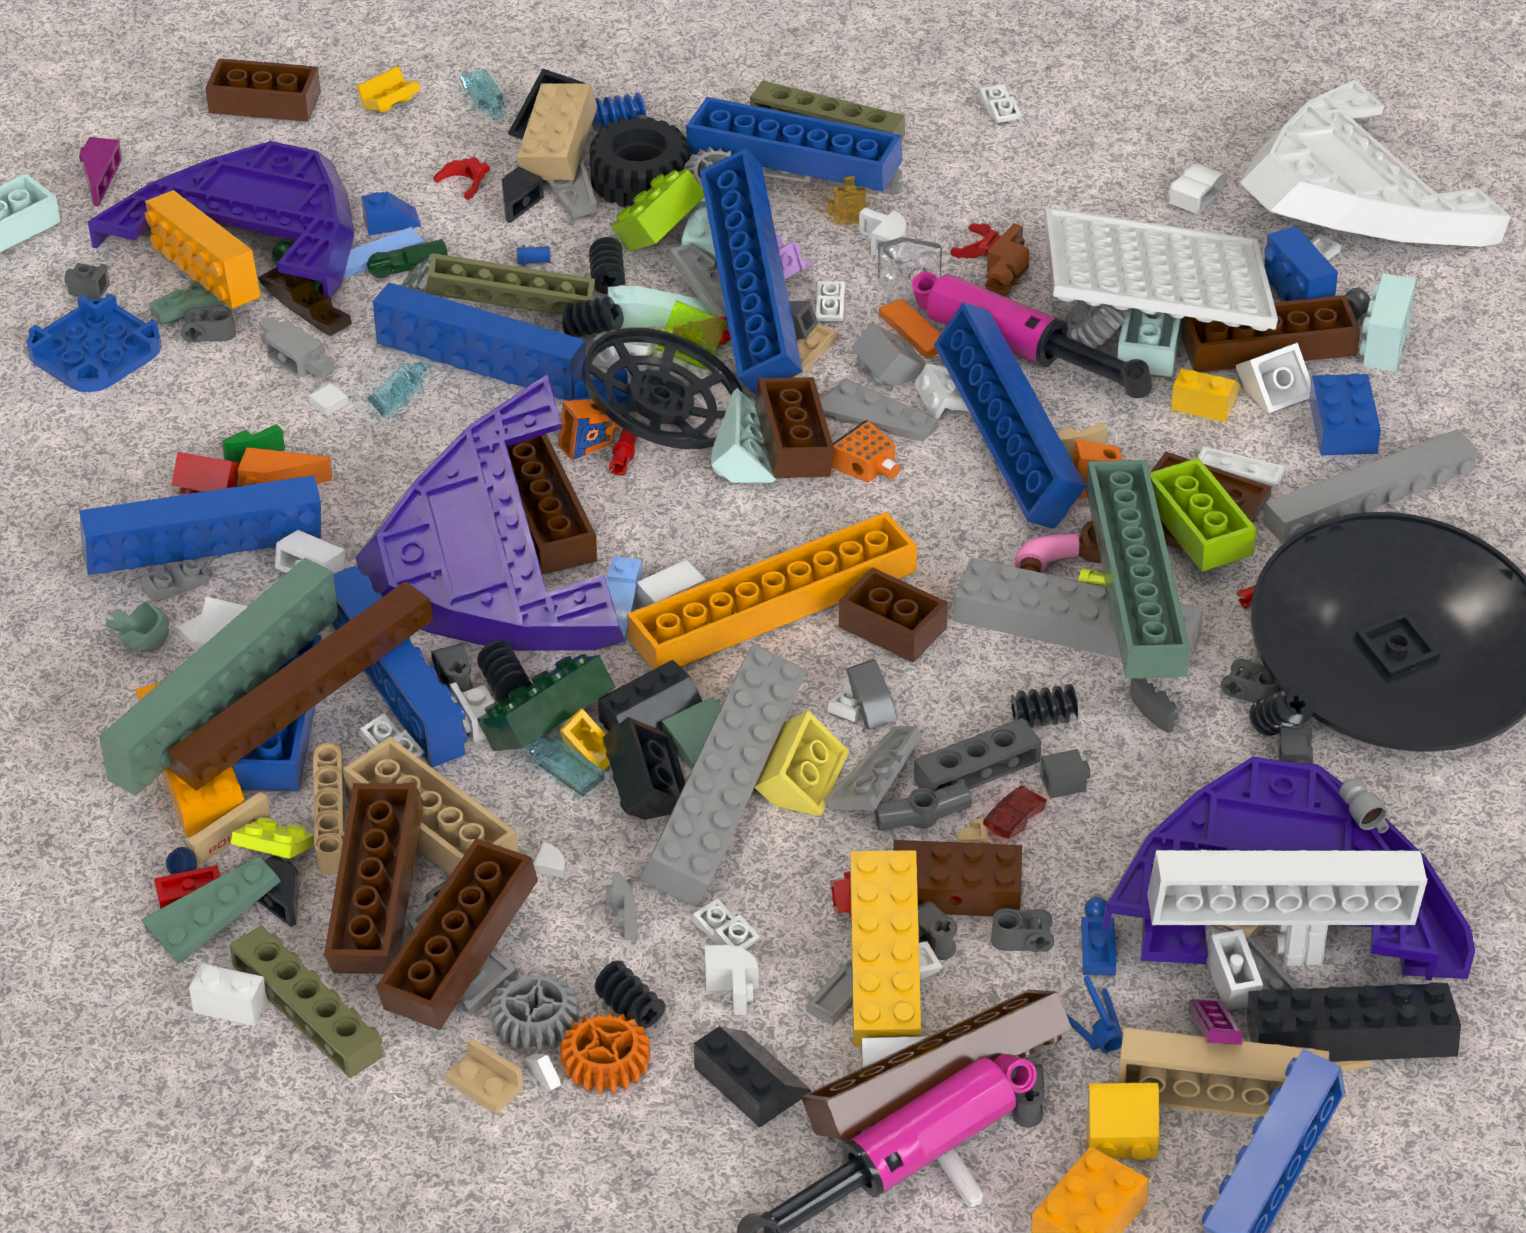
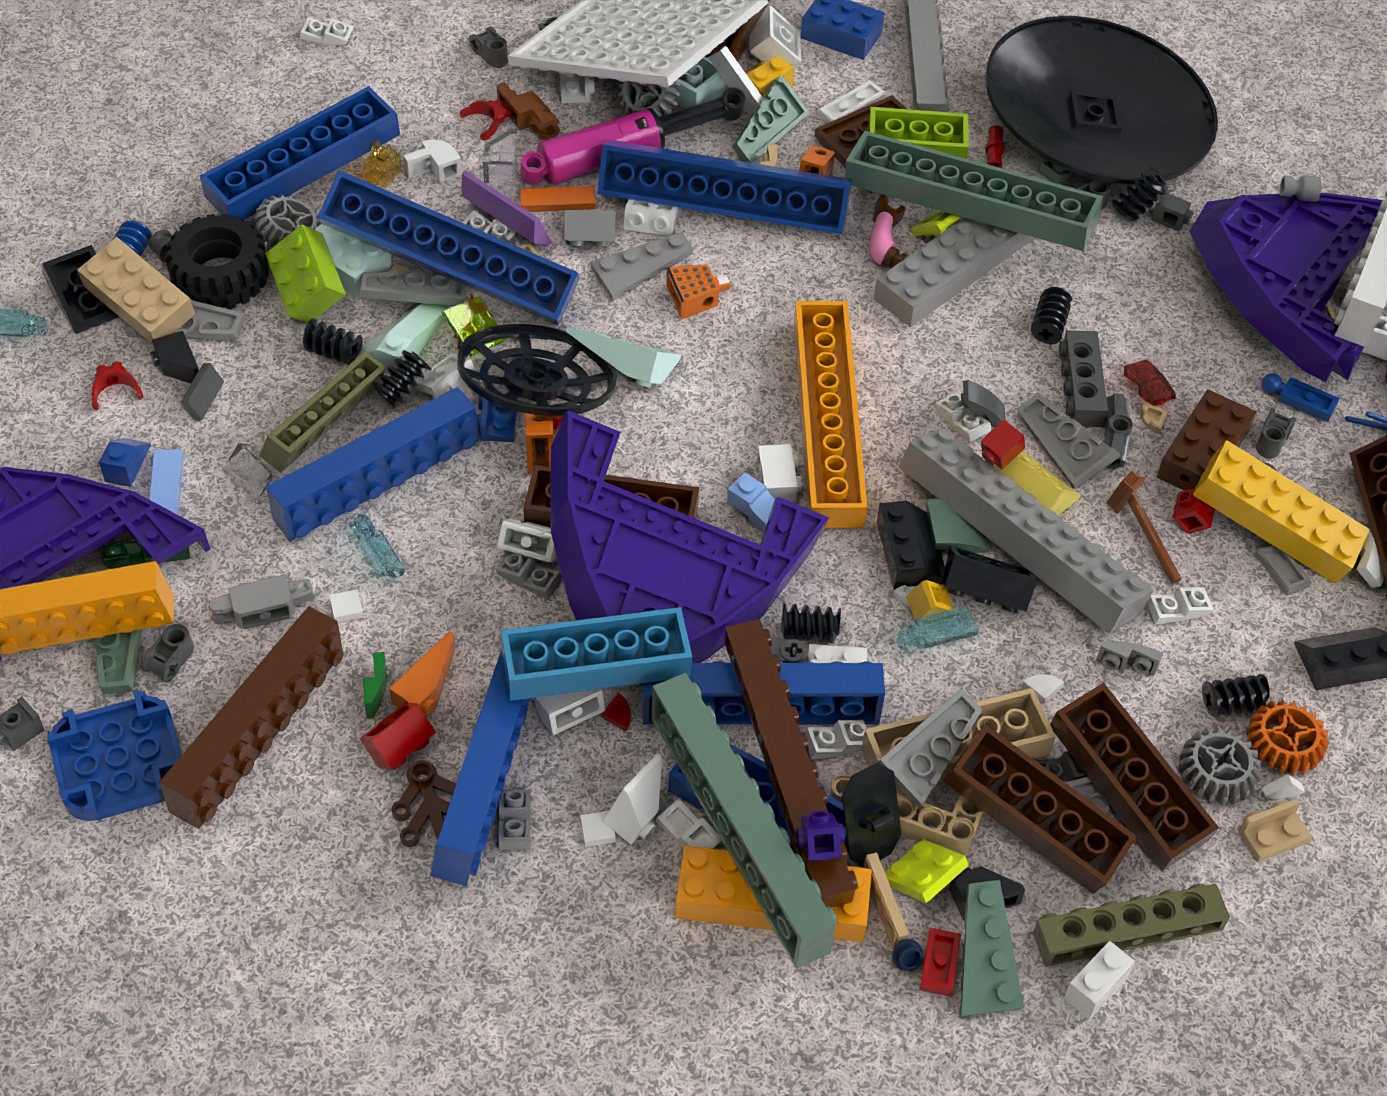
camera: 65 degrees left, 10 degrees up
sand green hat [106,601,169,652] -> none
dark brown slope [258,266,352,336] -> none
dark green piece [367,239,448,278] -> none
dark green brick [477,654,616,751] -> none
blue pin [517,245,550,266] -> none
white brick [705,945,759,1015] -> none
olive brick [750,80,905,139] -> none
reddish brown brick [755,377,834,478] -> none
reddish brown brick [839,567,948,663] -> none
dark grey brick [1040,749,1091,799] -> none
dark grey slope [1130,678,1178,733] -> none
none -> reddish brown brick [159,606,344,829]
none -> dark grey tile [180,363,224,421]
none -> medium lavender slope [462,170,552,246]
none -> dark grey piece [469,26,508,68]
none -> dark azure brick [501,607,692,701]
none -> white tile [708,46,763,116]
none -> sand green wing [732,74,810,163]
none -> dark purple brick [796,811,844,861]
none -> black shield [842,763,902,866]
none -> light grey wing [877,688,982,809]
none -> red brick [981,419,1025,470]
none -> dark orange piece [1106,471,1182,584]

